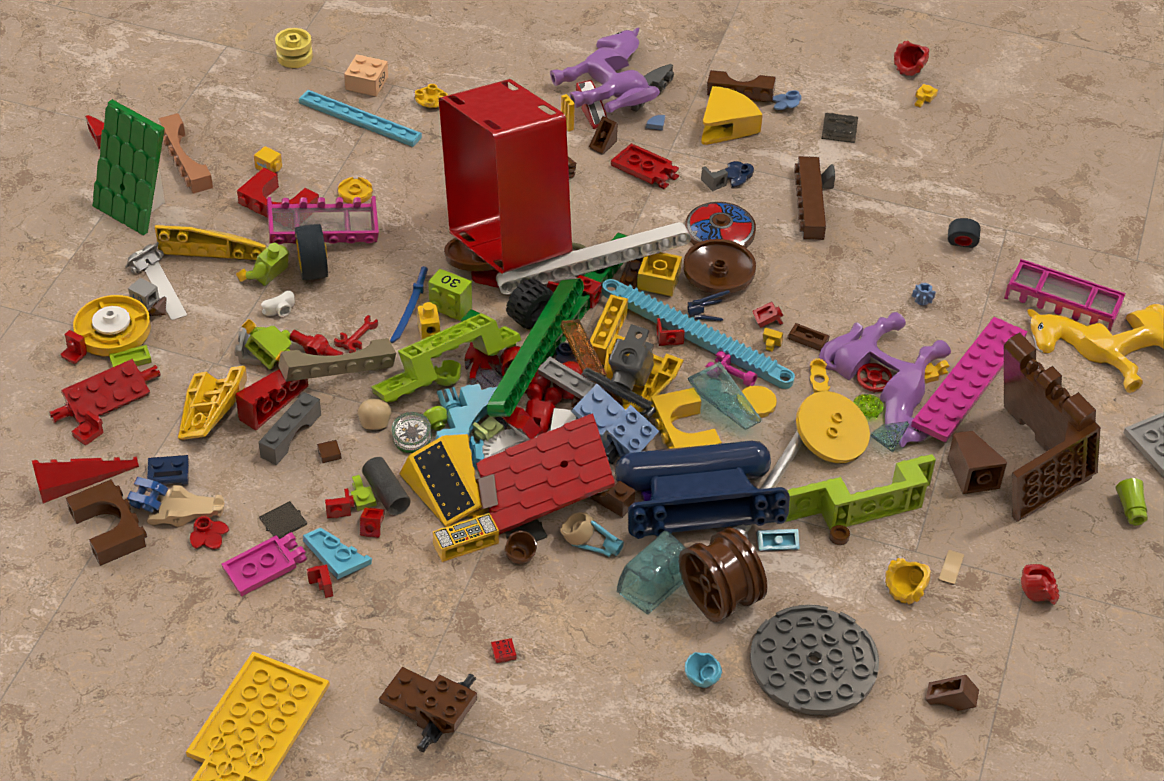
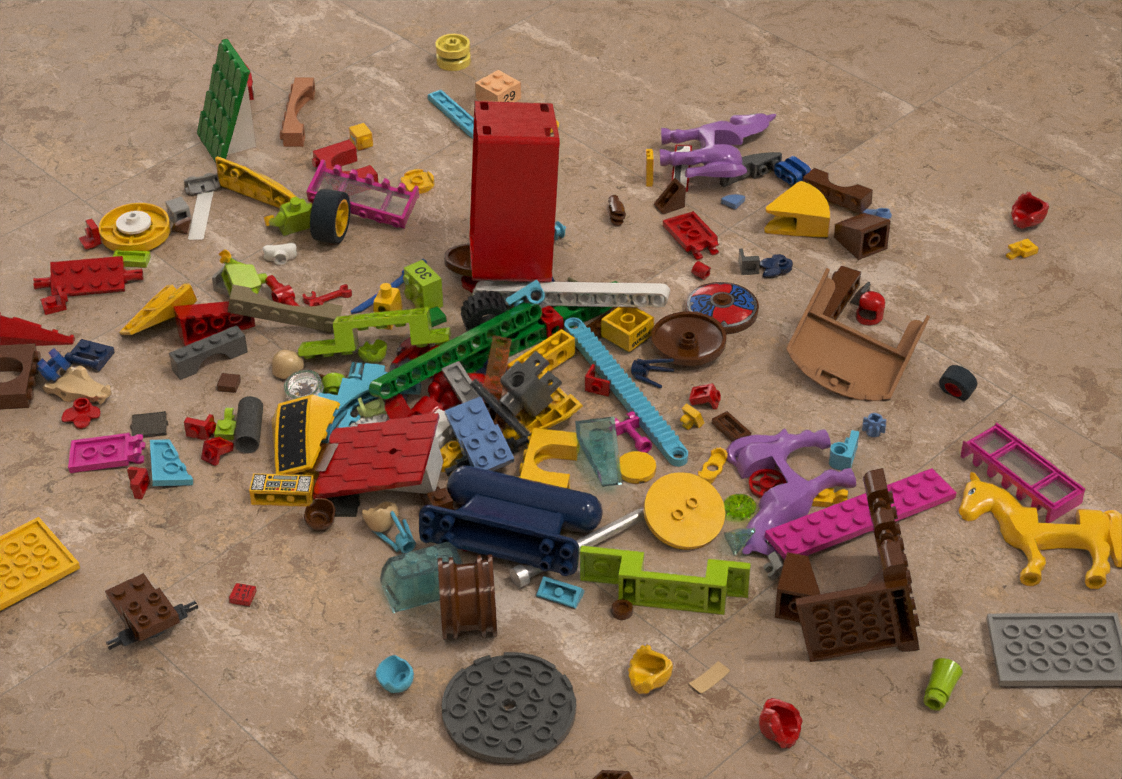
camera: 30 degrees right, 5 degrees down
clear smoke plate [821,113,858,143] -> none
none -> medium azure plate [505,279,545,307]
none -> red hose [691,261,711,280]
none -> light grey tile [763,551,784,580]
none -> blue brick [774,156,811,186]
none -> medium nougat windscreen [786,268,930,401]
none -> medium azure plate [829,430,859,470]
none -> reddish brown slope [834,213,891,260]
none -> red helmet [856,291,886,325]

